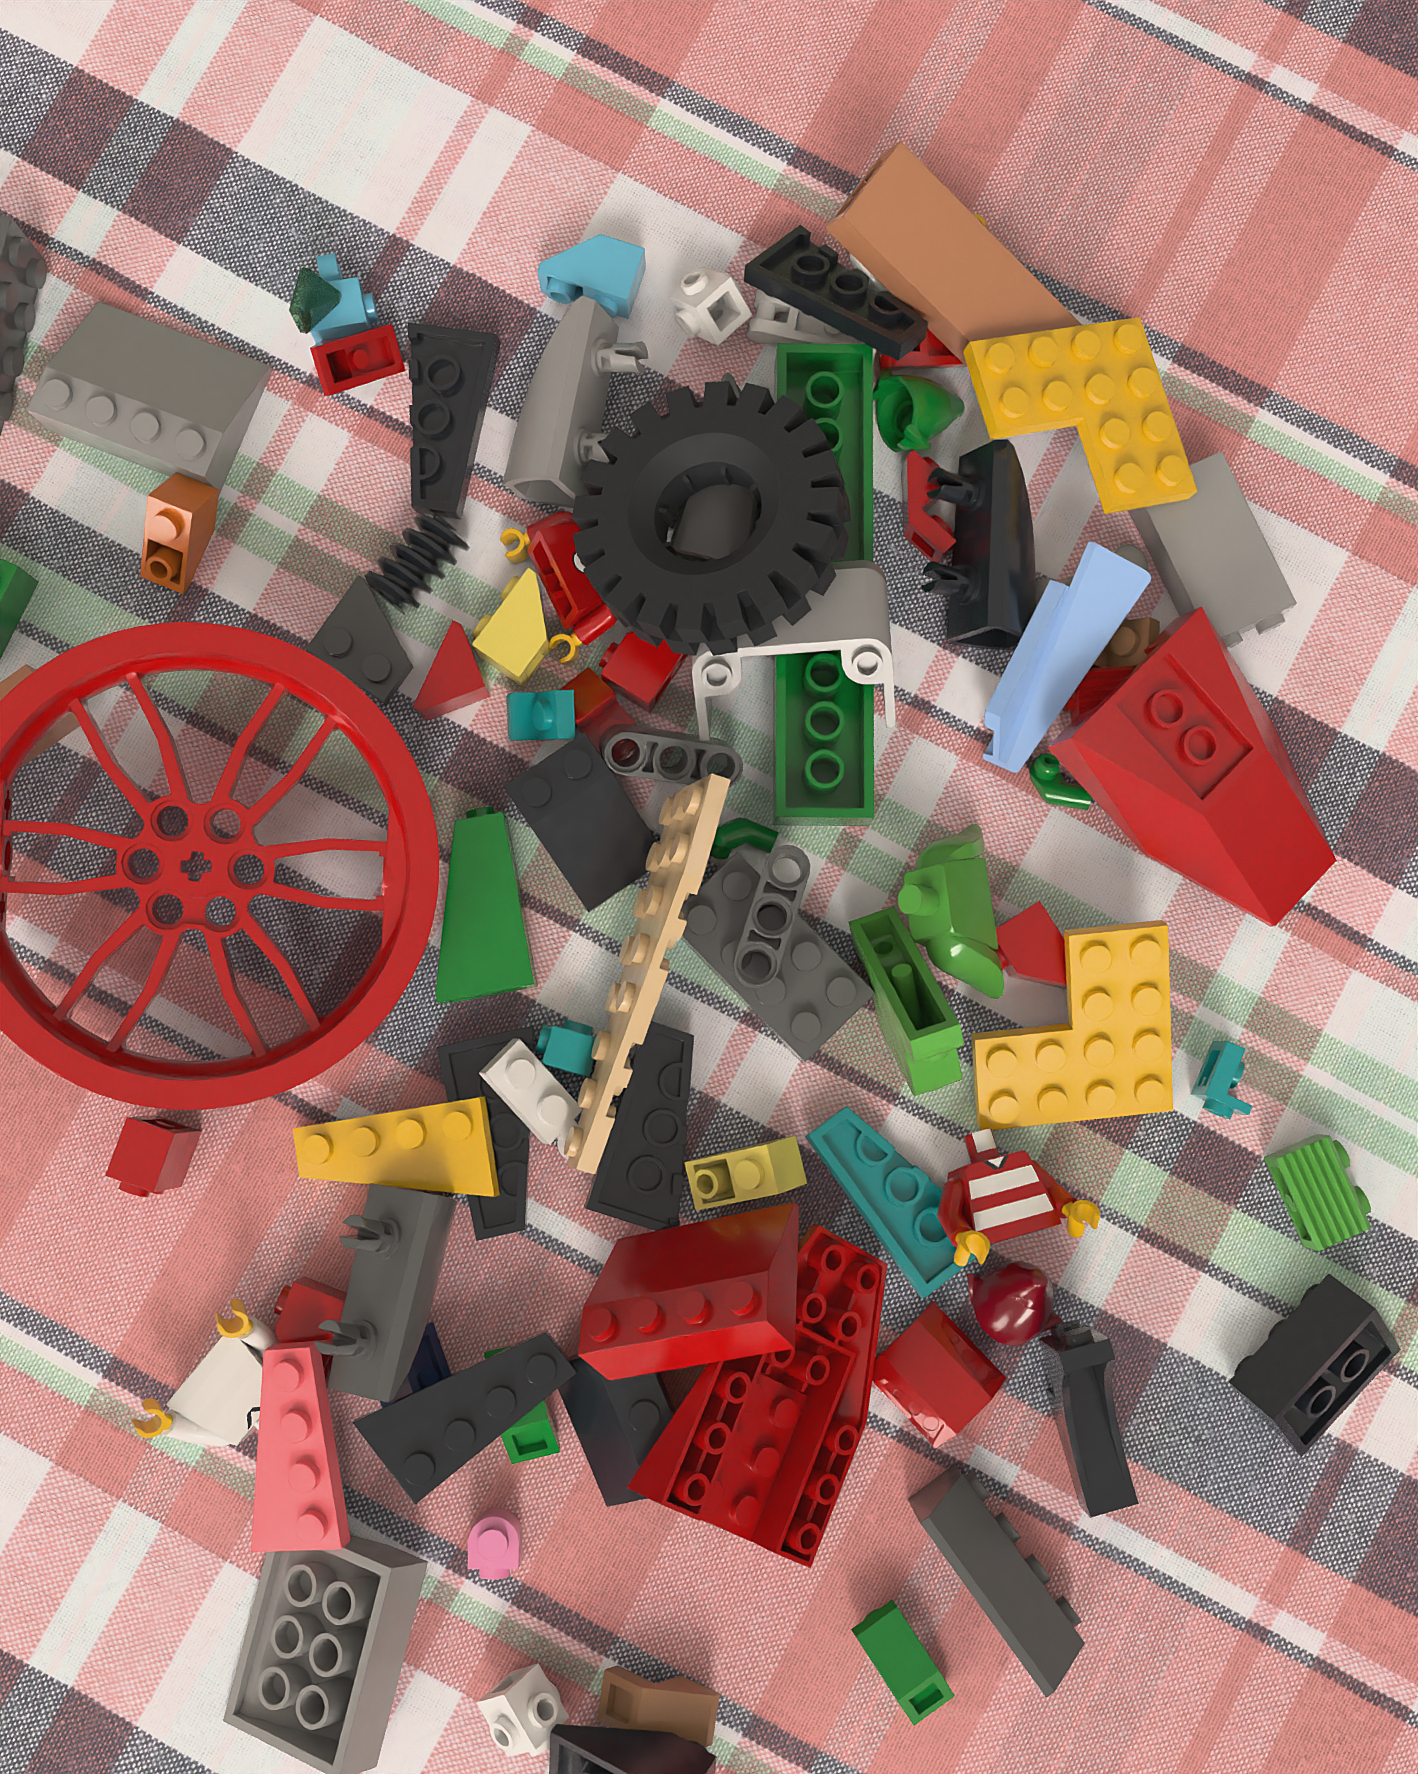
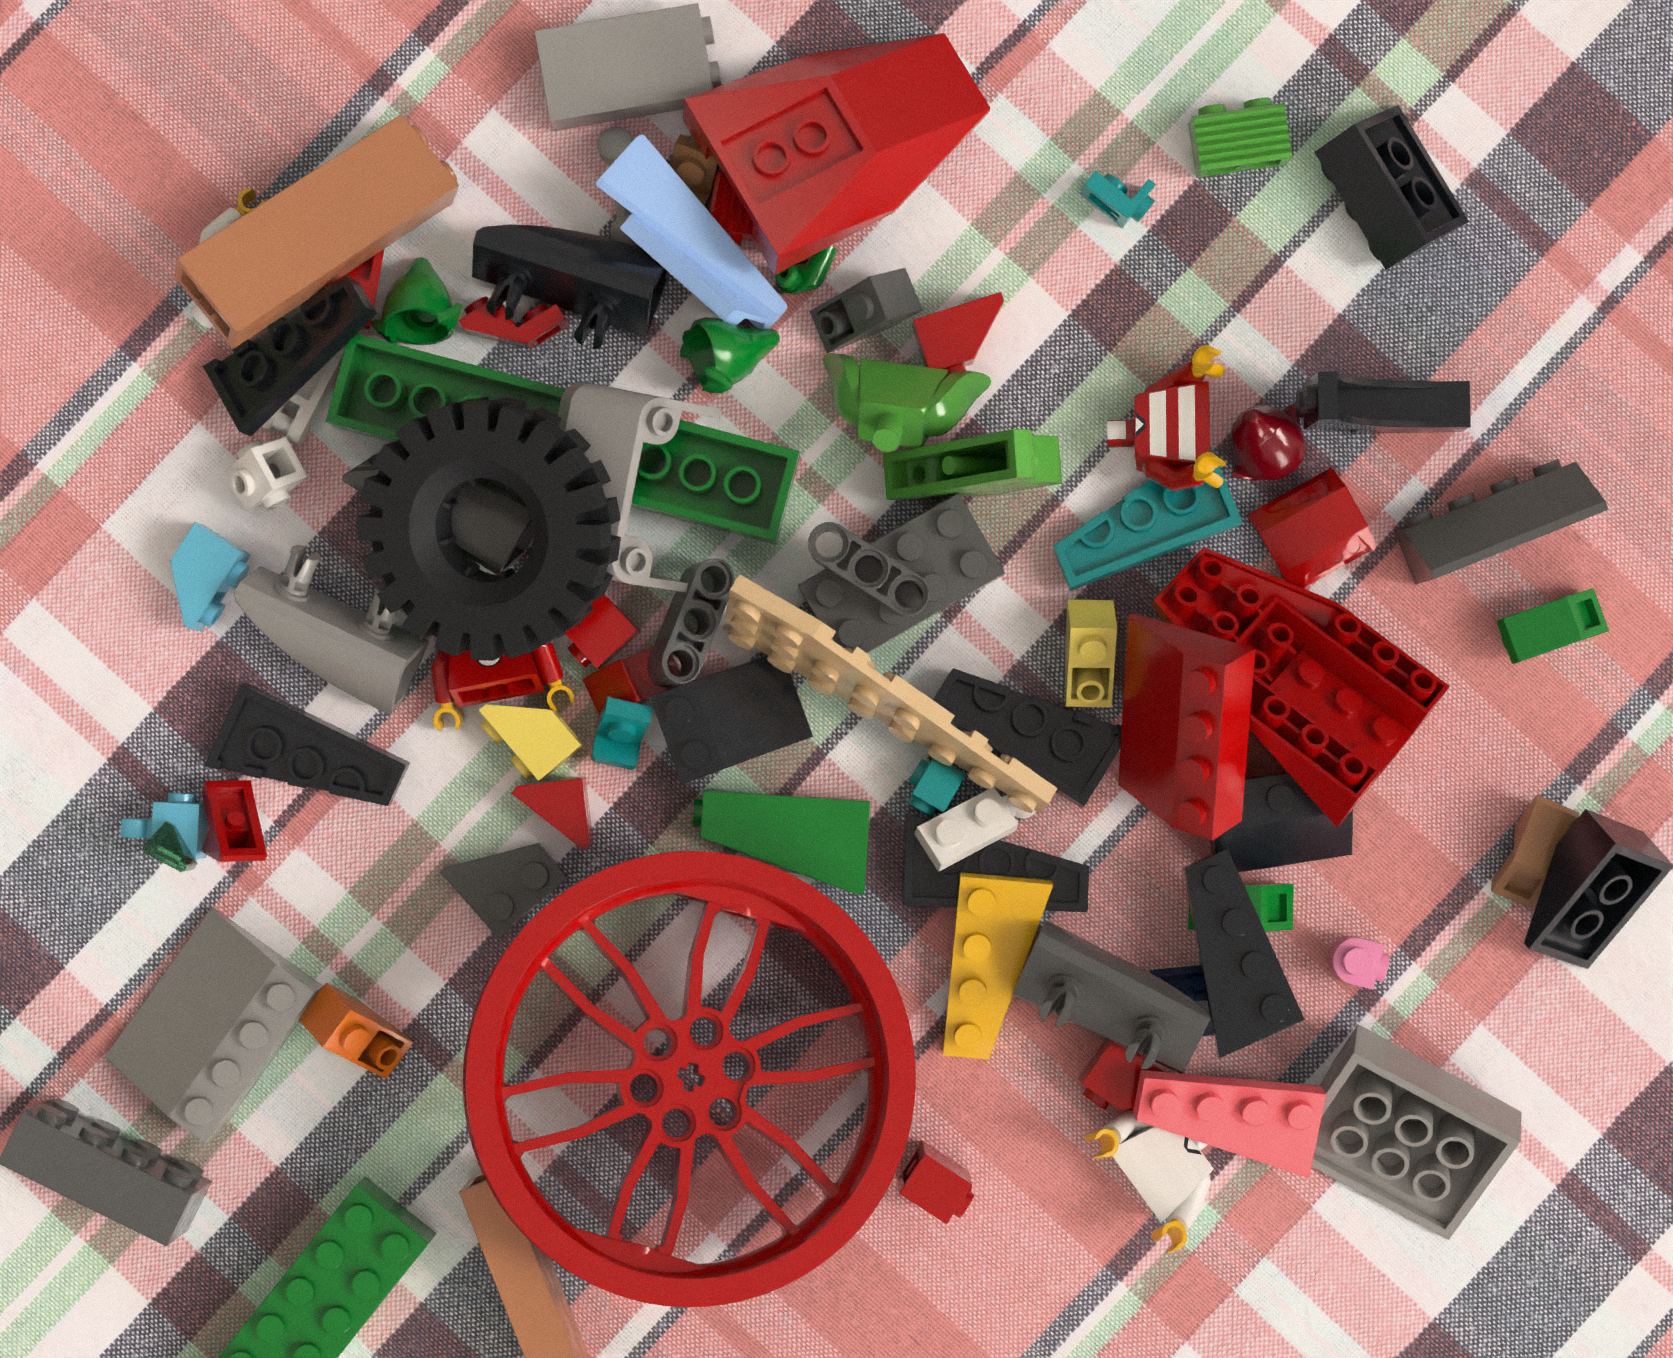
camera: 60 degrees left, 5 degrees up
black piece [364,510,470,615] -> none
white brick [476,1663,570,1757] -> none
green arm [710,817,779,860] -> none
yellow plate [963,317,1197,514] -> none
yellow plate [971,920,1173,1131] -> none
none -> green hat [680,317,780,394]
none -> dark grey slope [809,268,923,353]

